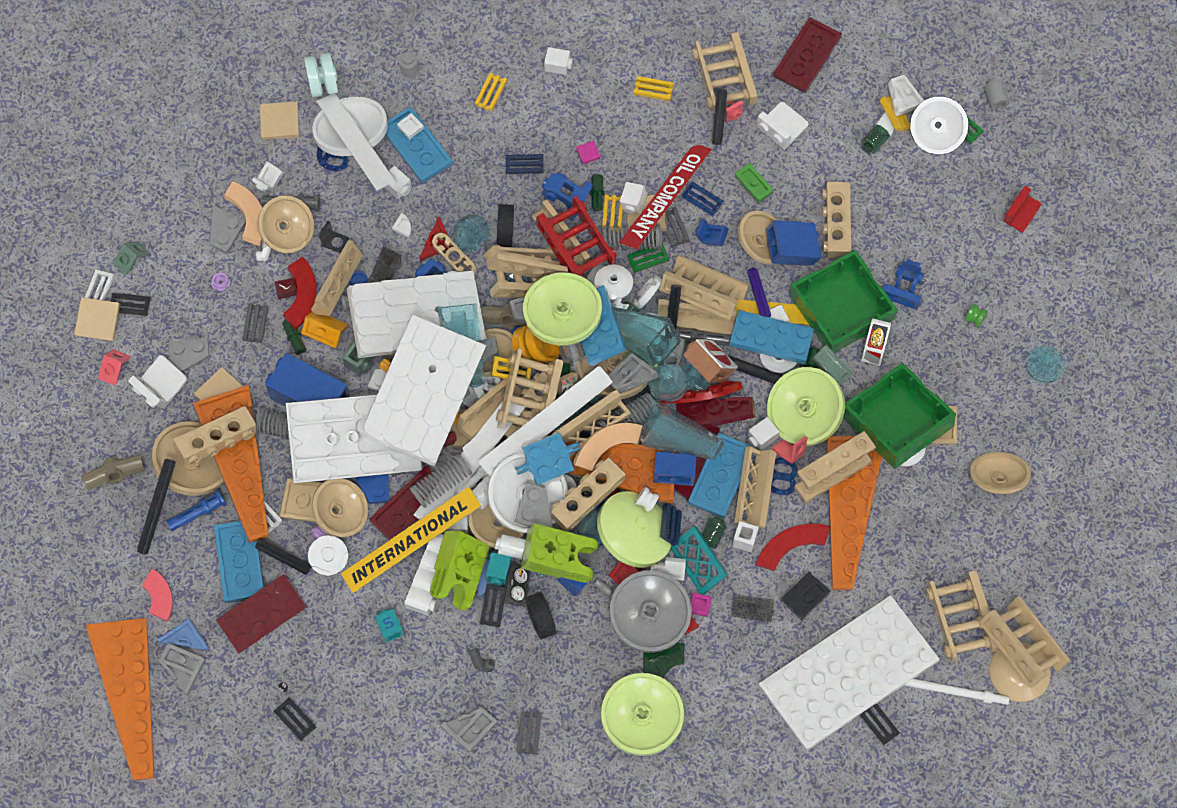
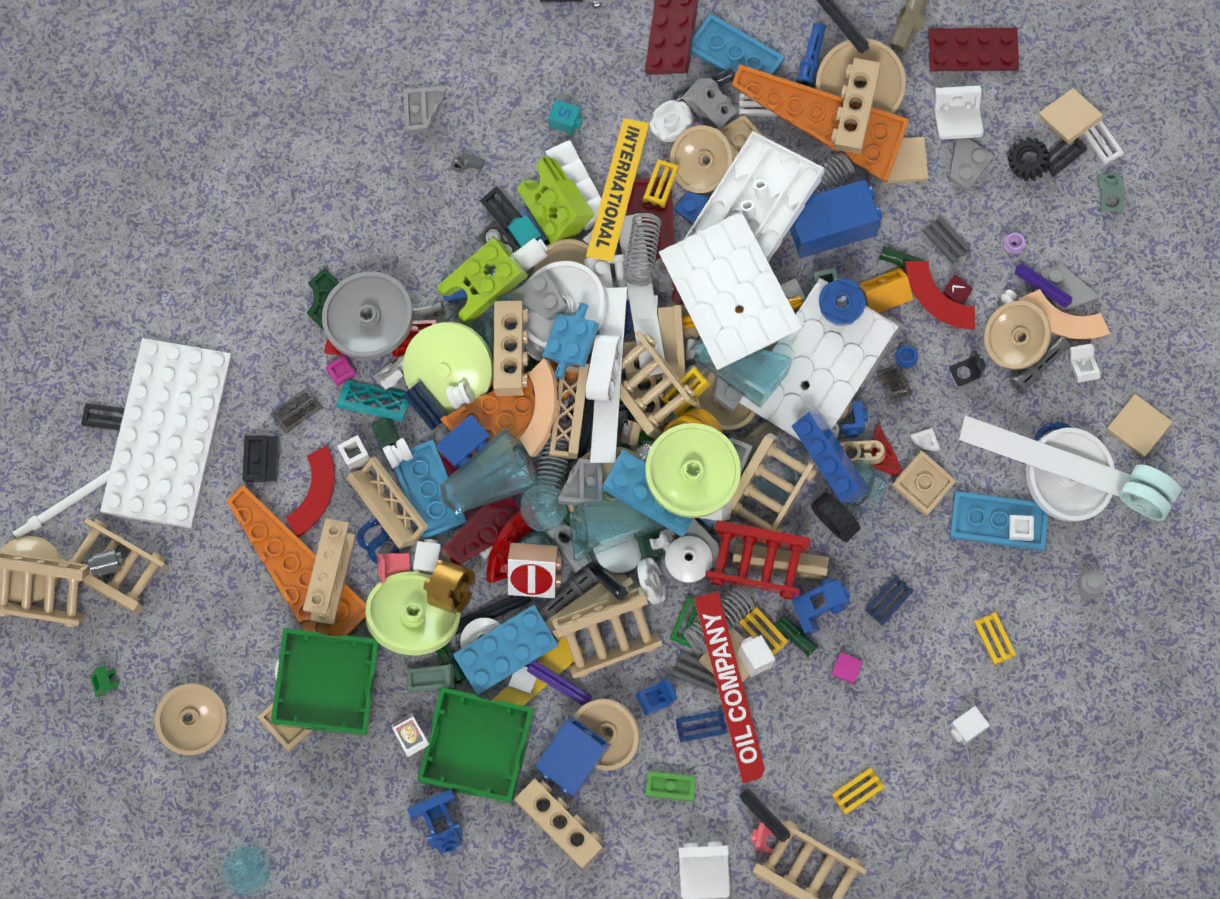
camera: 140 degrees right, 5 degrees up
coral bracket [98,349,131,385] -> none
tan fence [311,240,363,316] -> none
white brick [384,166,412,200] -> none
tan fence [486,248,568,279] -> none
dark grey tile [516,711,542,755] -> none
black tyre [525,592,556,640] -> none
yellowish green dish [601,673,684,756] -> none
bright green wheel [965,303,988,328] -> none
none -> dark grey brick [88,548,125,577]
none -> green tile [90,666,119,697]
none -> white wheel [382,438,413,468]
none -> pearl gold brick [423,559,475,614]
none -> white beam [586,335,622,401]
none -> yellow tile [643,159,679,208]
none -> light grey brick [682,78,737,129]
none -> blue brick [792,412,870,503]
none -> blue plate [819,278,866,326]
none -> tan tile [891,450,956,516]
none -> dark red plate [928,28,1019,72]
none -> black tyre [1007,137,1051,181]
none -> dark purple axle [1015,263,1073,308]

